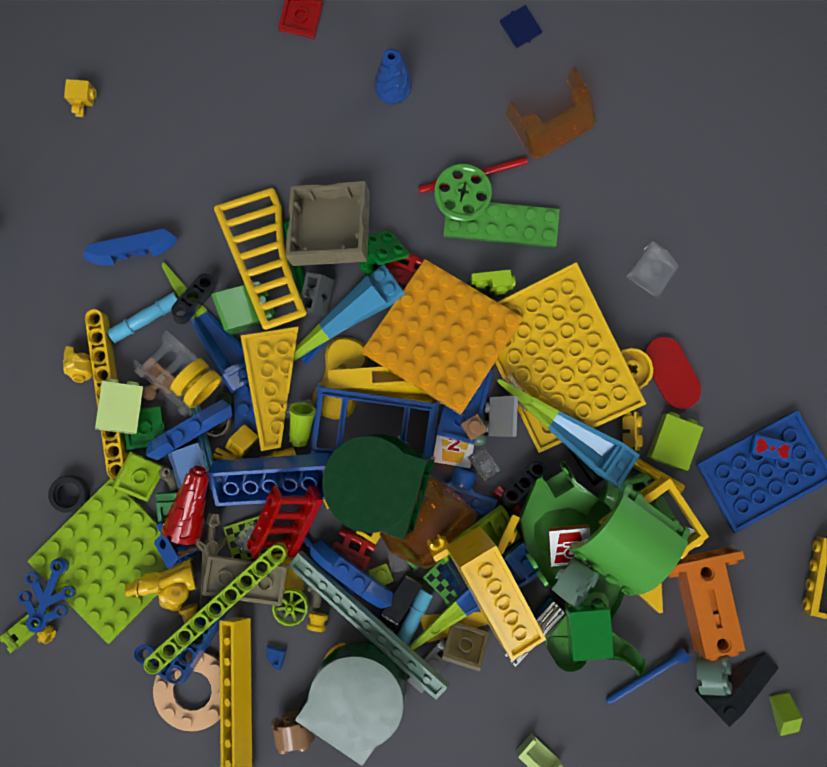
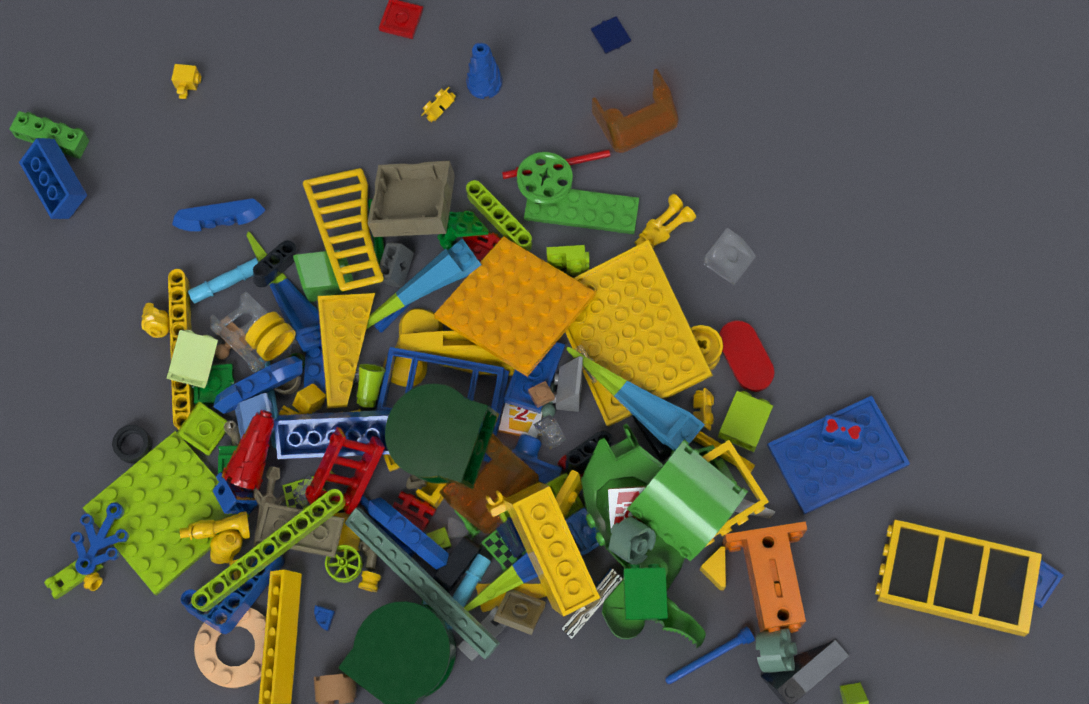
camera: 10 degrees right, 15 degrees down
none -> yellow hinge [421,87,456,122]
none -> lime beam [466,180,532,252]
none -> yellow piece [634,194,696,248]

